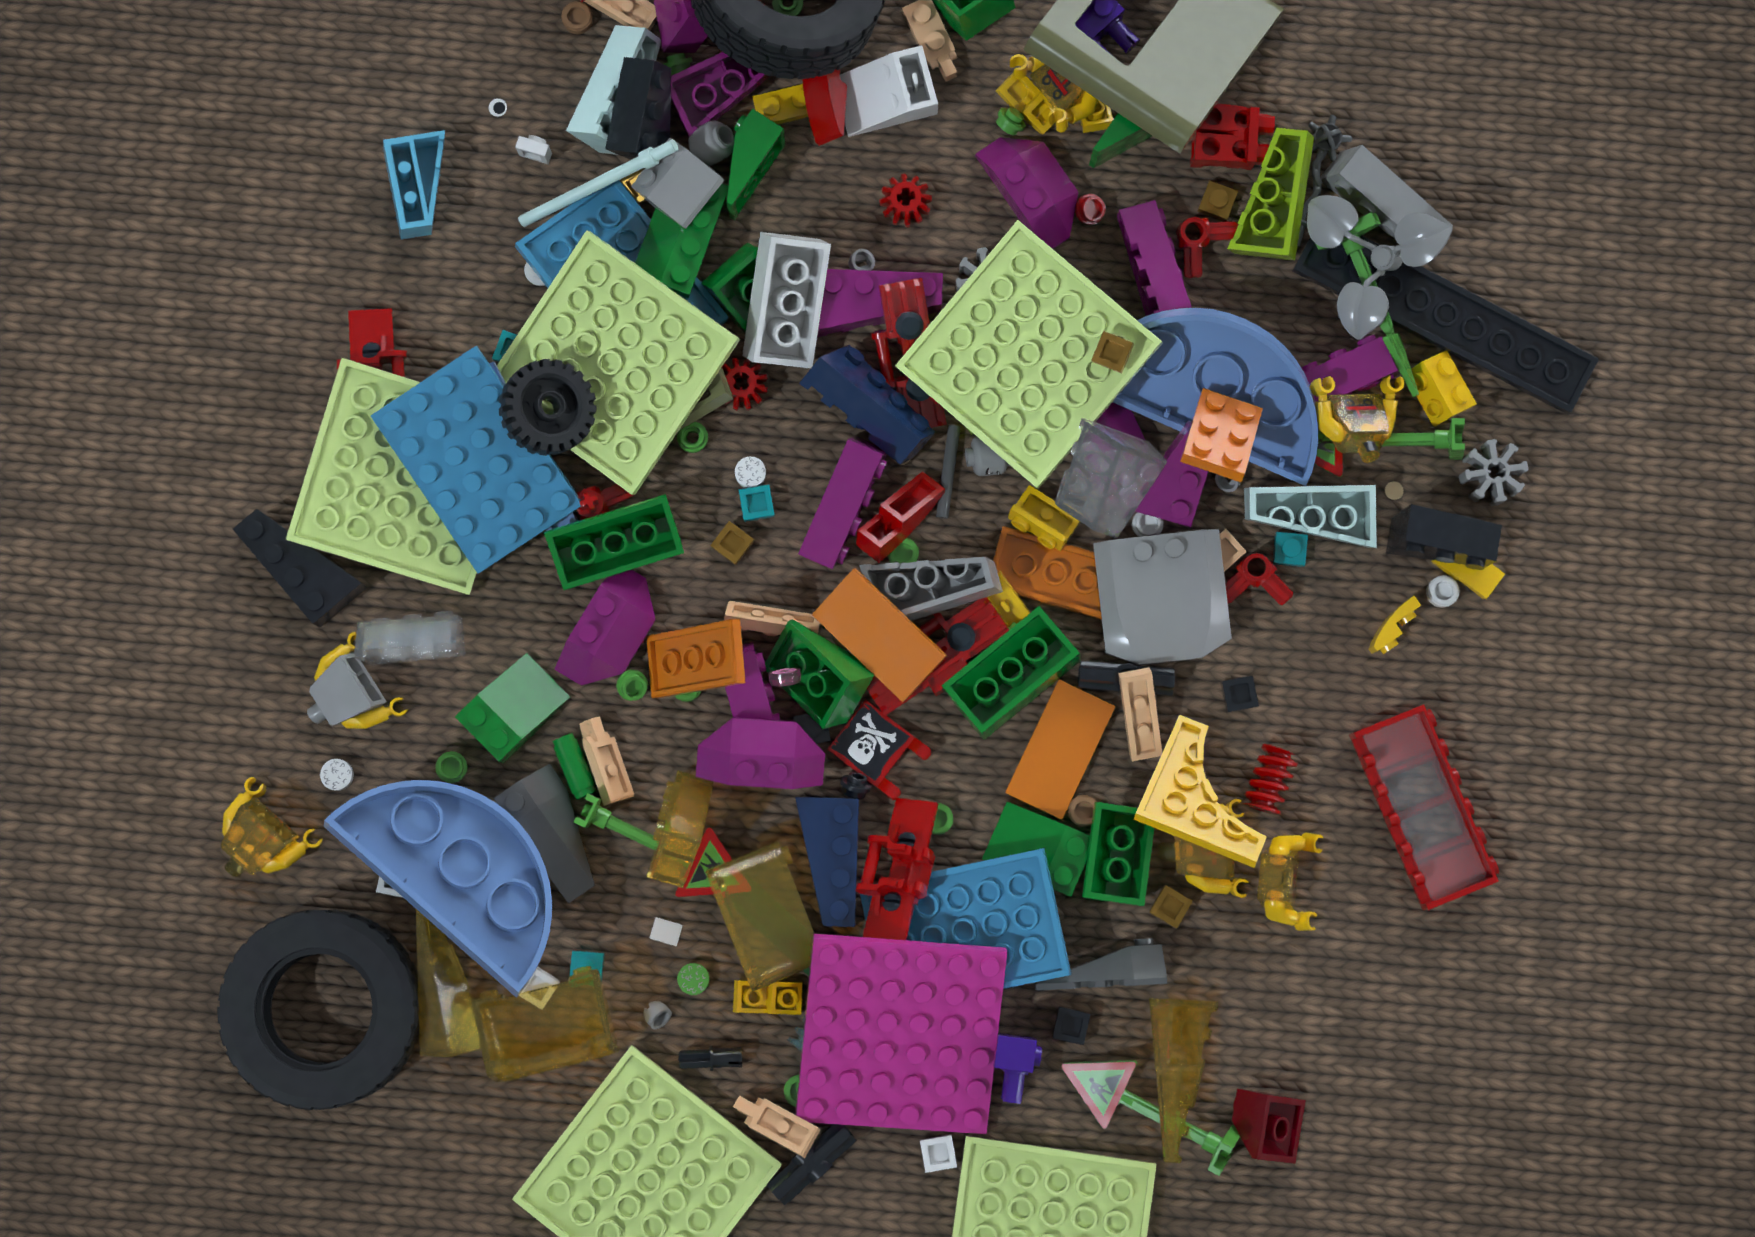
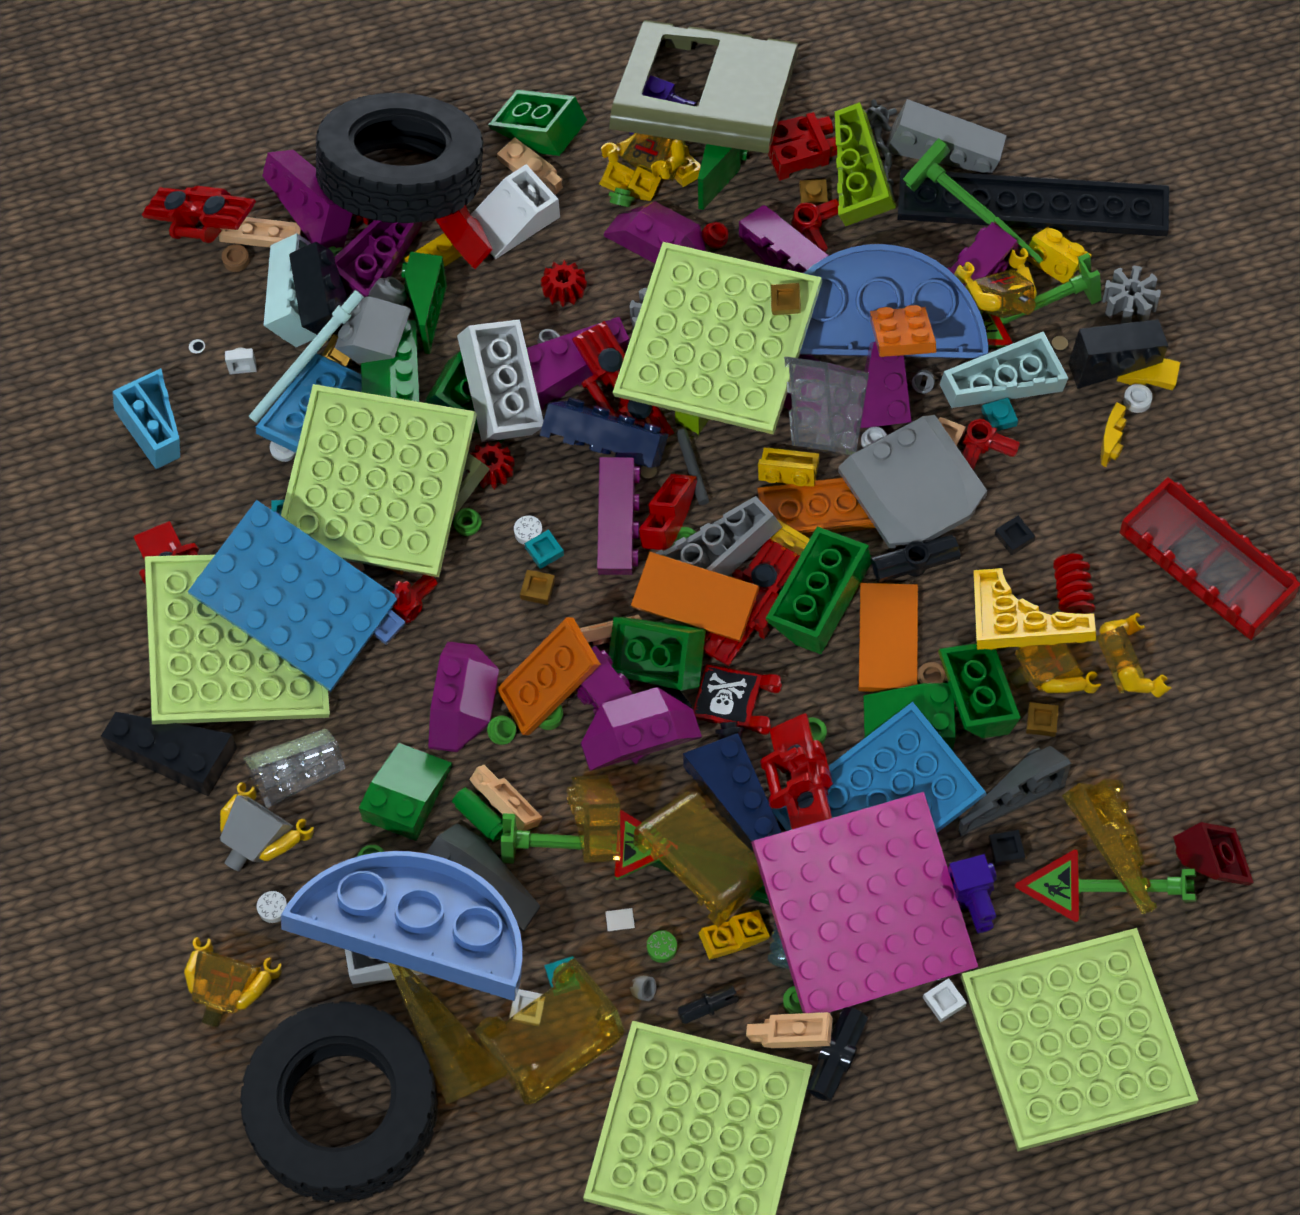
camera: 20 degrees left, 20 degrees down
black wheel [499,359,597,456] -> none
green slope [544,494,684,590] -> none
clear pink tile [768,668,801,687] -> none
light grey head [965,436,1011,476] -> none
light nougat plate [1118,667,1162,762] -> none
light grey plant [1307,195,1453,340] -> none

